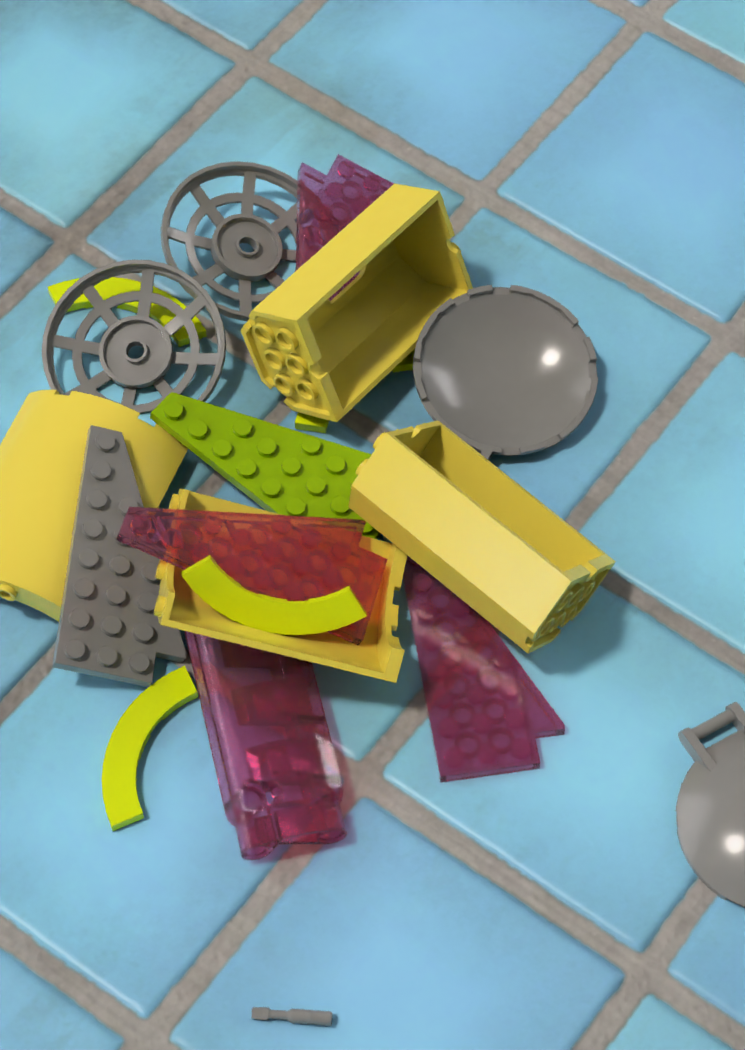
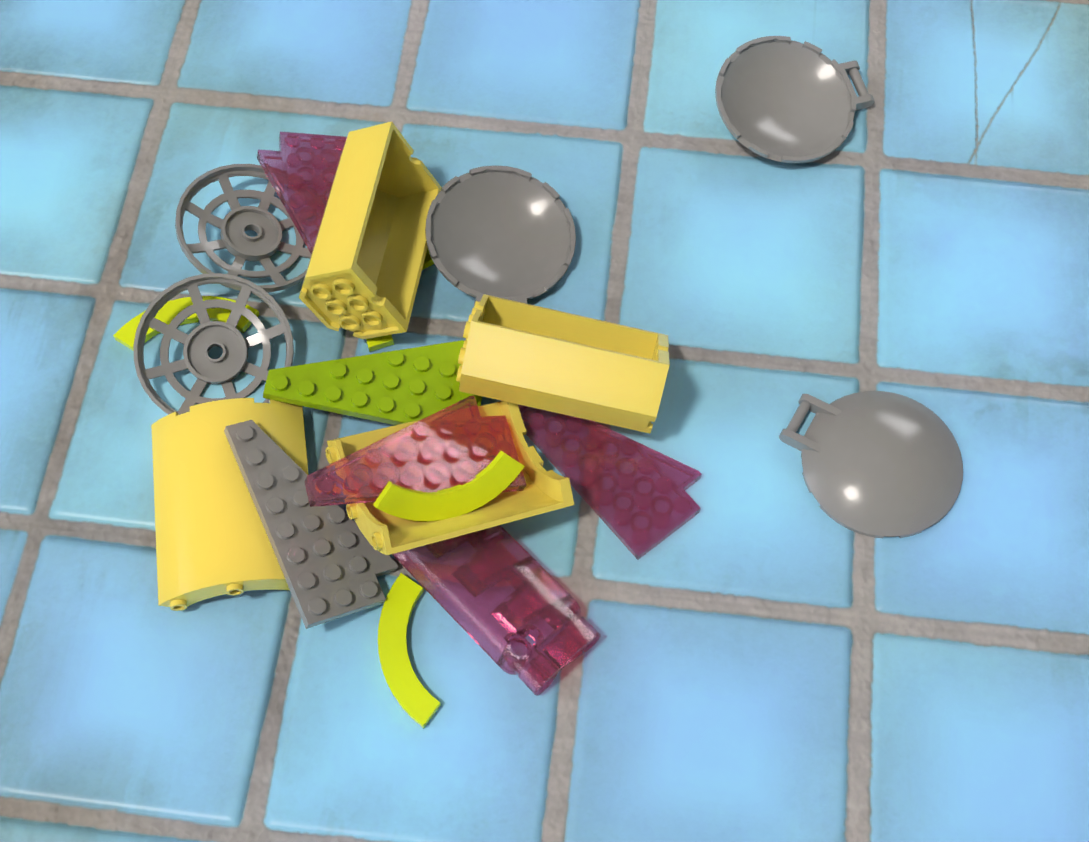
camera: 30 degrees left, 5 degrees up
light grey piece [251,1007,332,1026] -> none

